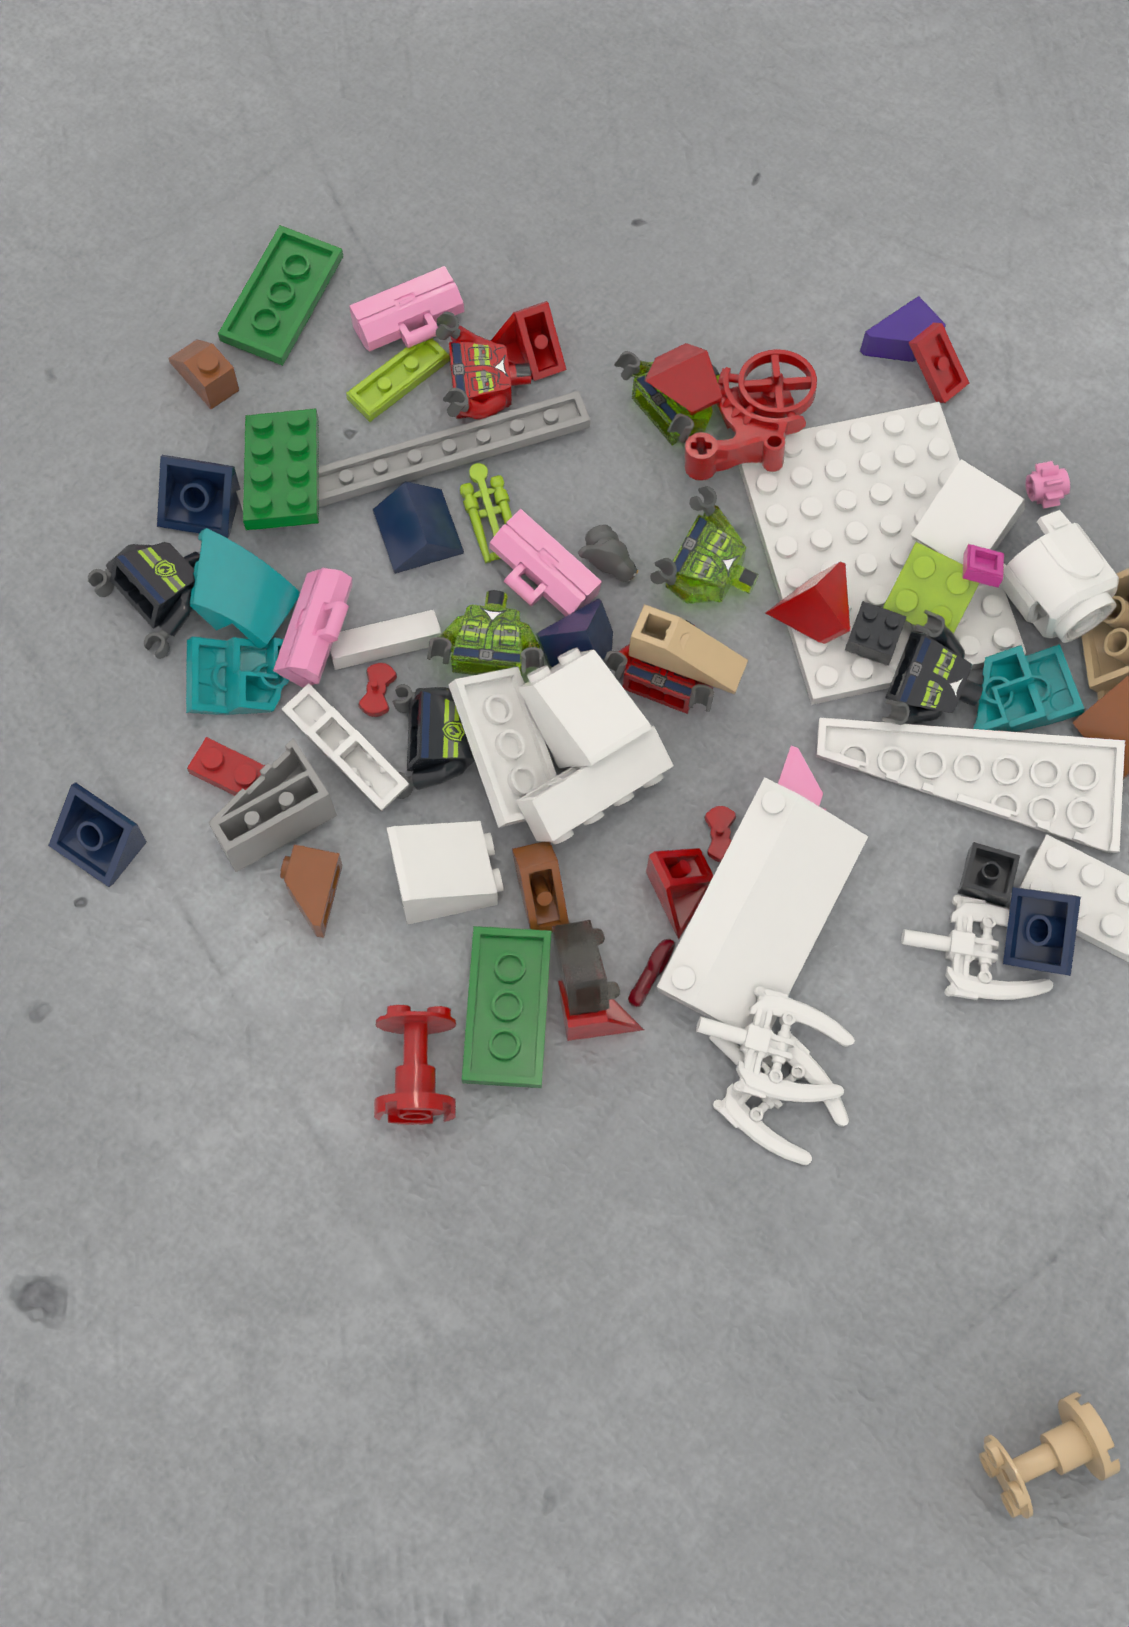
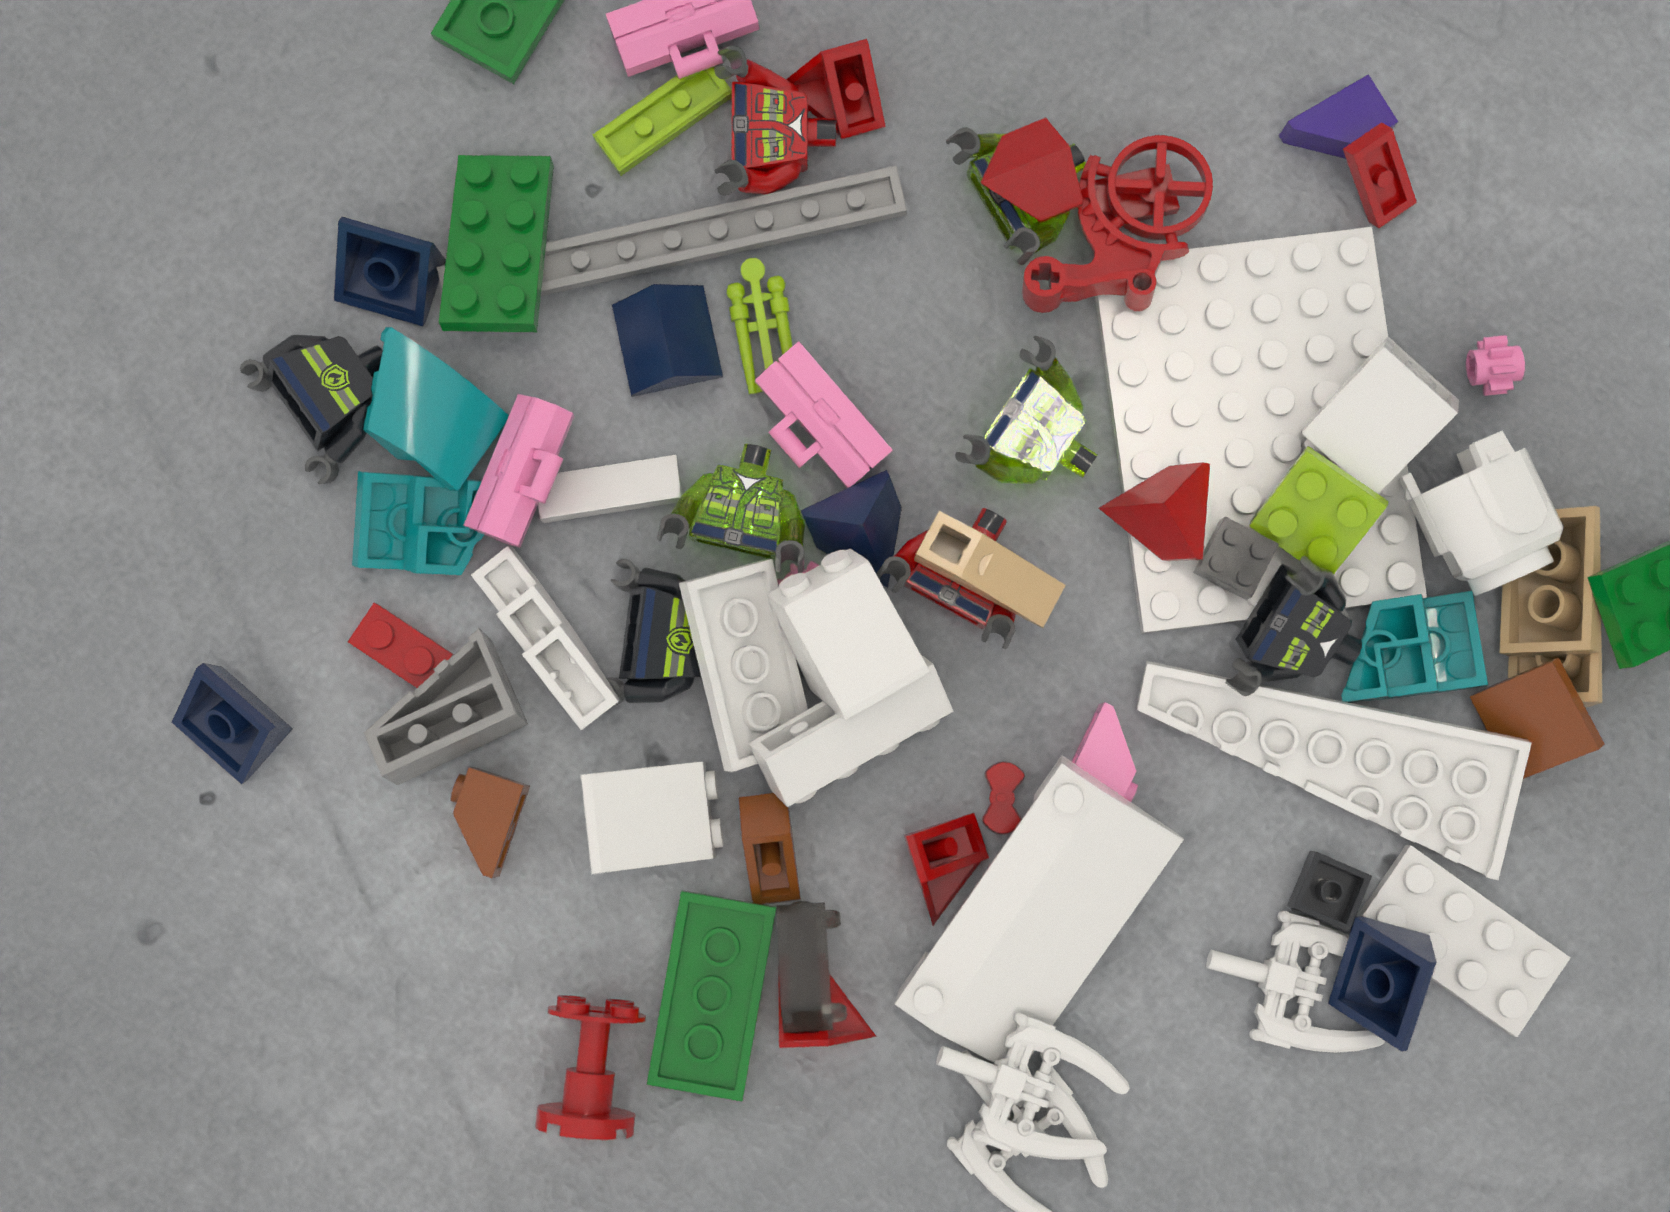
camera: 10 degrees right, 15 degrees up
dark orange slope [168,339,239,409] -> none
red piece [358,663,397,717] -> none
dark grey animal [578,525,638,582] -> none
dark red piece [628,939,675,1007] -> none
dark pink tile [962,544,1004,588] -> none

